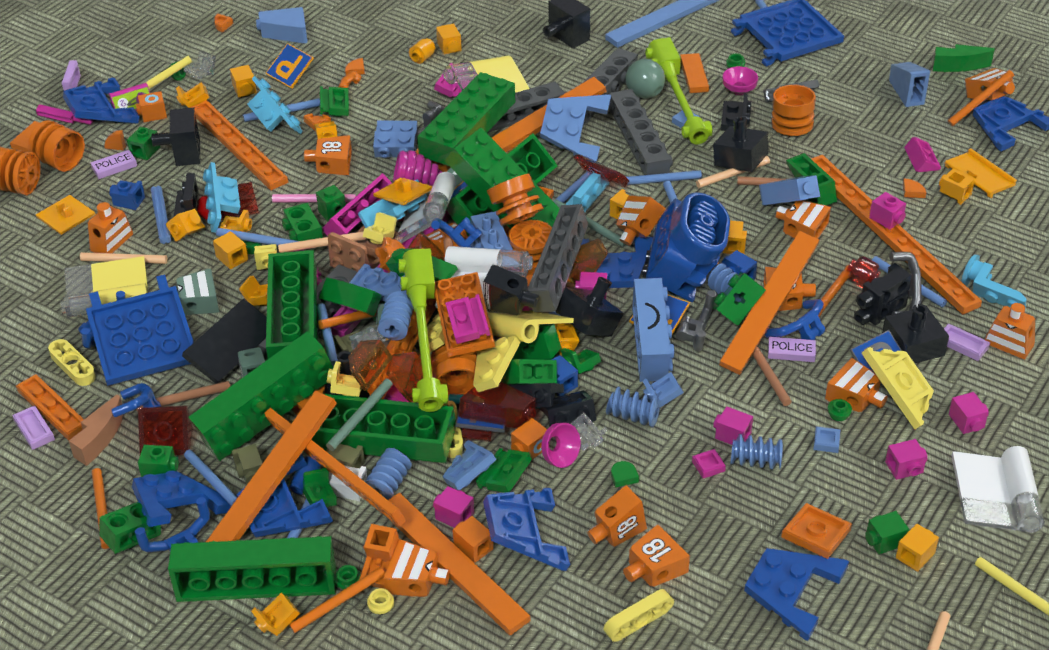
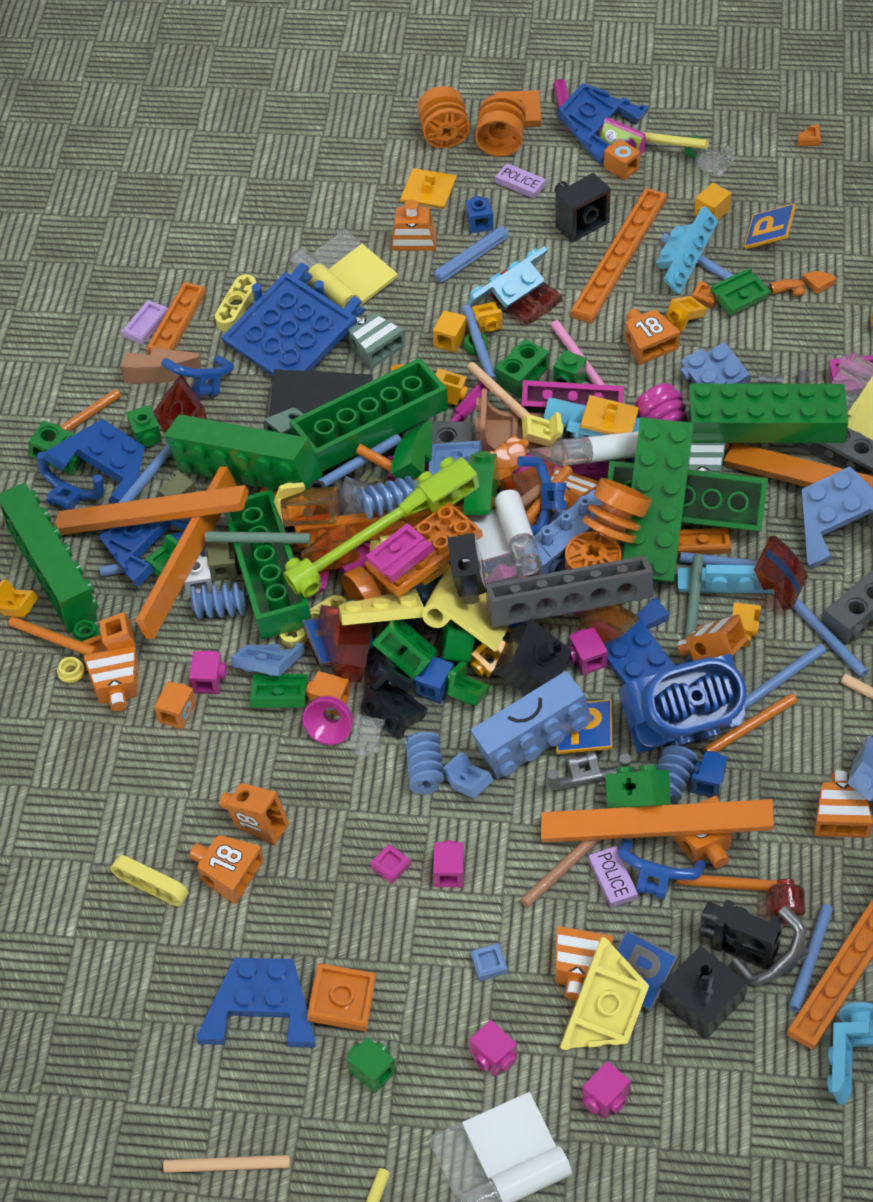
camera: 65 degrees right, 10 degrees up
lavender tile [62,60,81,90] -> none
light nougat bar [80,252,167,264] -> none
orange tile [104,130,126,151] -> none
green brick [127,127,161,161] -> none
nougat bar [137,381,230,412] -> none
light orange bracket [166,209,205,242] -> none
black bracket [174,173,199,216] -> none
light orange bracket [176,82,210,108] -> none
light yellow bracket [254,244,277,270] -> none
medium blue slope [256,7,307,43] -> none
orange tile [388,492,530,636] -> none
blue wing [483,488,570,571] -> none
green tile [611,461,639,488] -> none
light orange brick [723,220,747,254] -> none
medium blue piece [730,434,783,470] -> none
green plate [827,399,852,421] -> none
light orange brick [896,524,939,572] -> none
lavender tile [944,323,990,361] -> none
orange torso [985,303,1036,360] -> none

